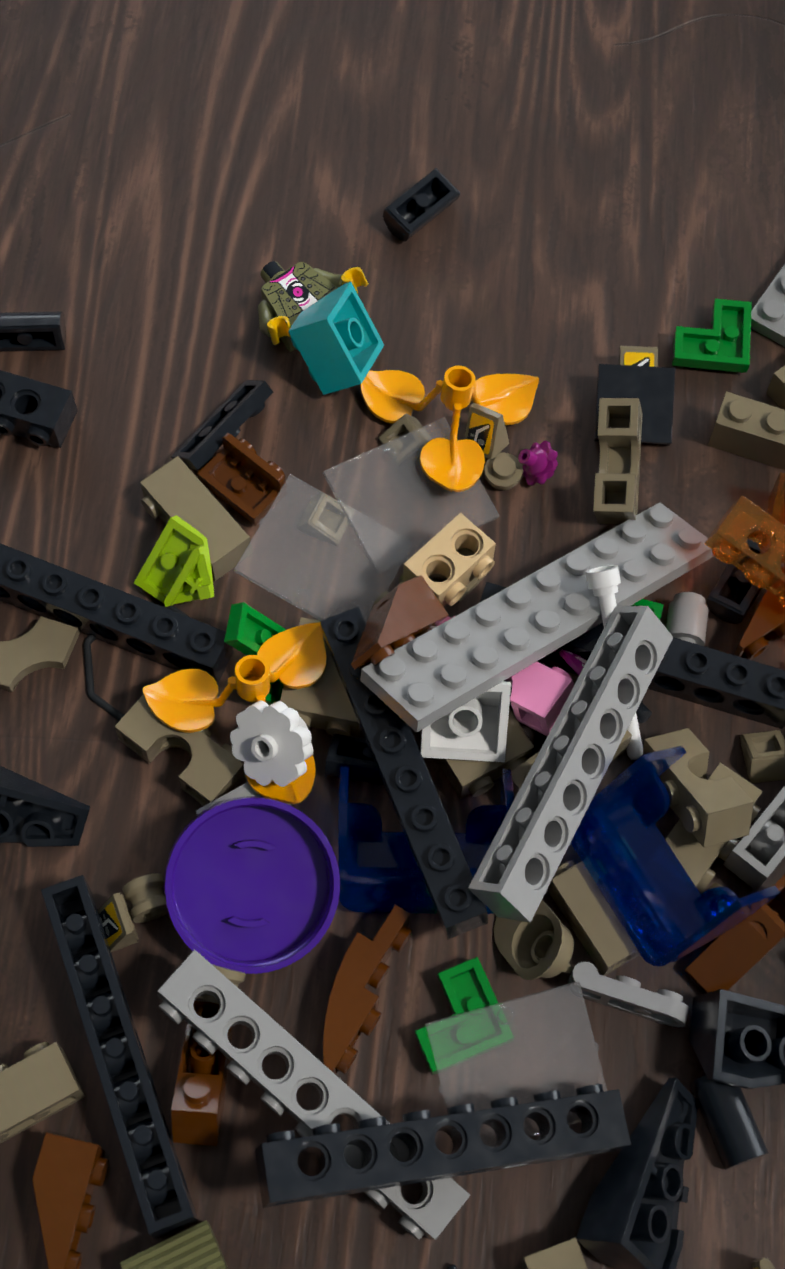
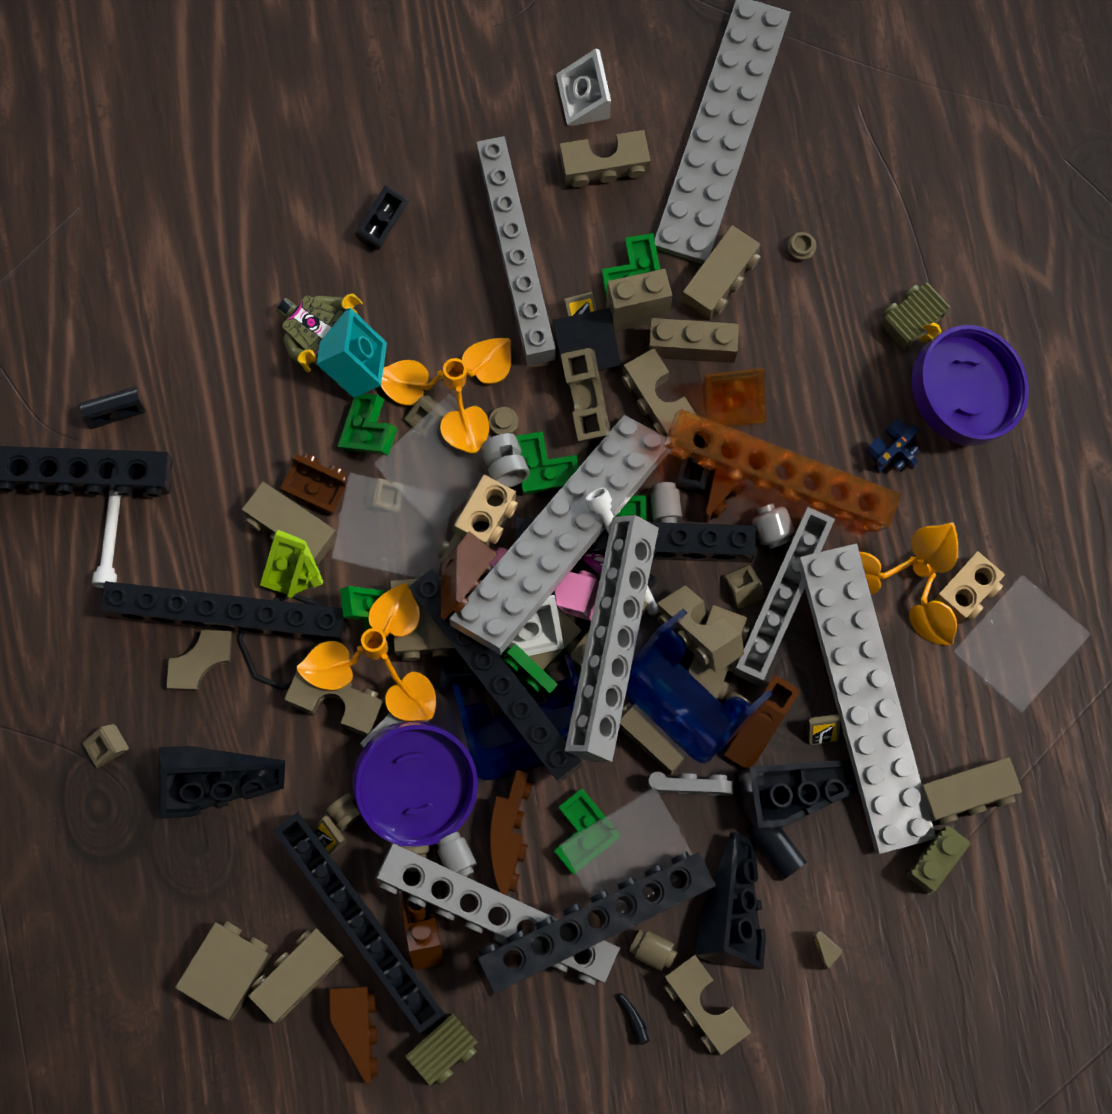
camera: 15 degrees left, 10 degrees up
black plate [171,380,273,470] -> none
white plant [230,700,314,787] -> none
slope [464,403,509,459] -> none
dark tan piece [494,900,574,980] -> none
magenta plant [518,441,558,486] -> none
none -> green plate [337,394,398,456]
none -> light grey brick [437,832,477,877]
none -> light grey brick [477,136,555,366]
none -> light grey wheel [480,433,530,488]
none -> green plate [502,642,558,693]
none -> green plate [516,431,579,495]
none -> white slope [556,49,611,126]
none -> dark tan arch [560,130,651,187]
none -> dark tan brick [606,269,672,332]
none -> dark tan arch [621,348,700,443]
none -> dark tan brick [629,929,678,972]

